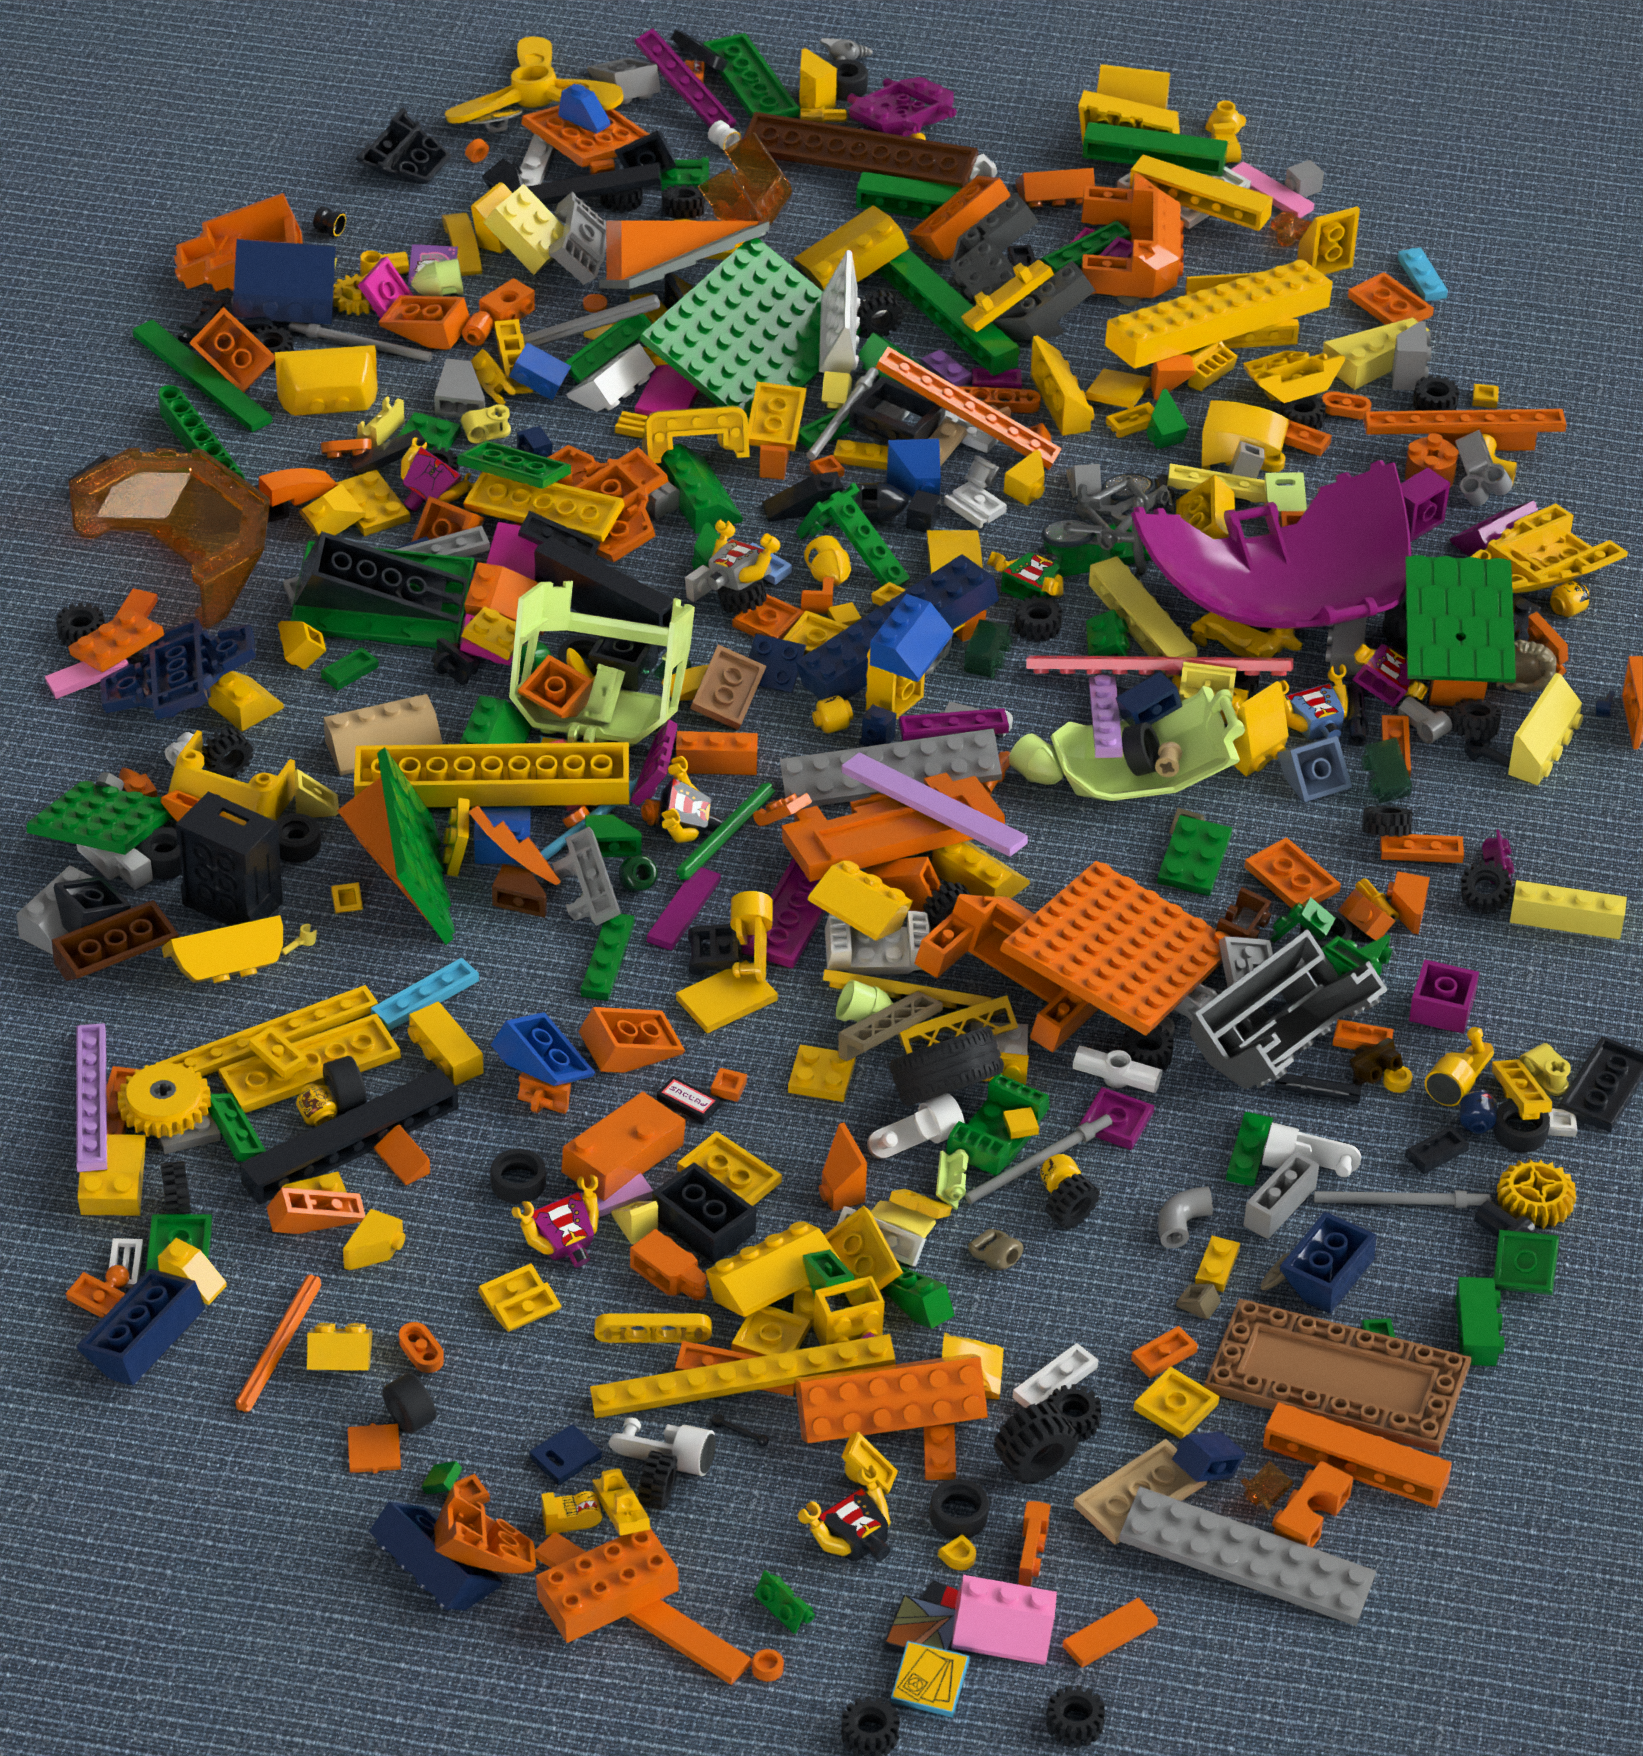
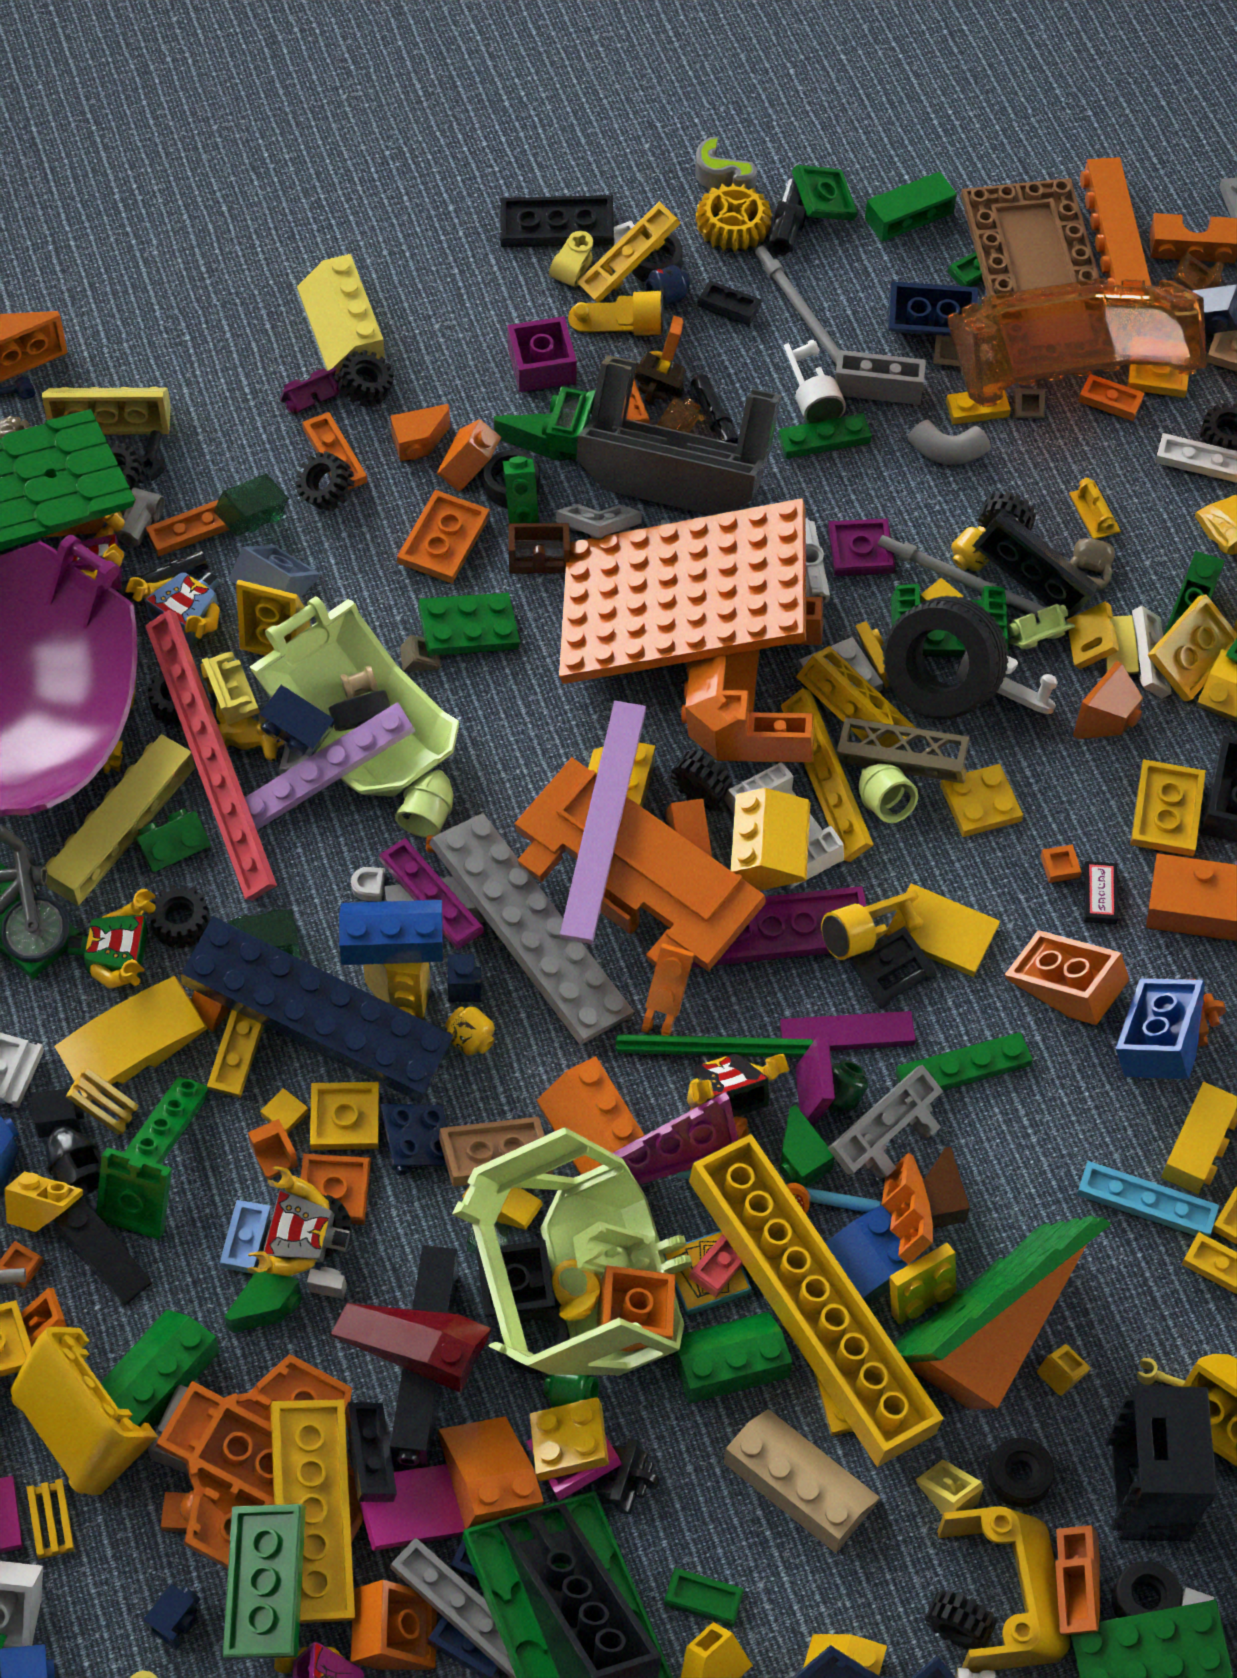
camera: 120 degrees left, 15 degrees up
yellow helmet [804,535,851,587] -> none
yellow axle [1355,878,1399,923] -> none
none -> yellow slope [4,1171,83,1232]
none -> yellow tile [66,1067,139,1135]
none -> dark red wedge [331,1303,492,1393]
none -> clear orange bracket [656,396,706,433]
none -> orange tile [661,315,684,362]
none -> light grey animal [695,137,757,190]
none -> magenta tile [795,1037,835,1126]
none -> clear orange windscreen [947,279,1206,407]
none -> black slope [972,508,1098,621]
none -> yellow hinge [1069,478,1121,539]

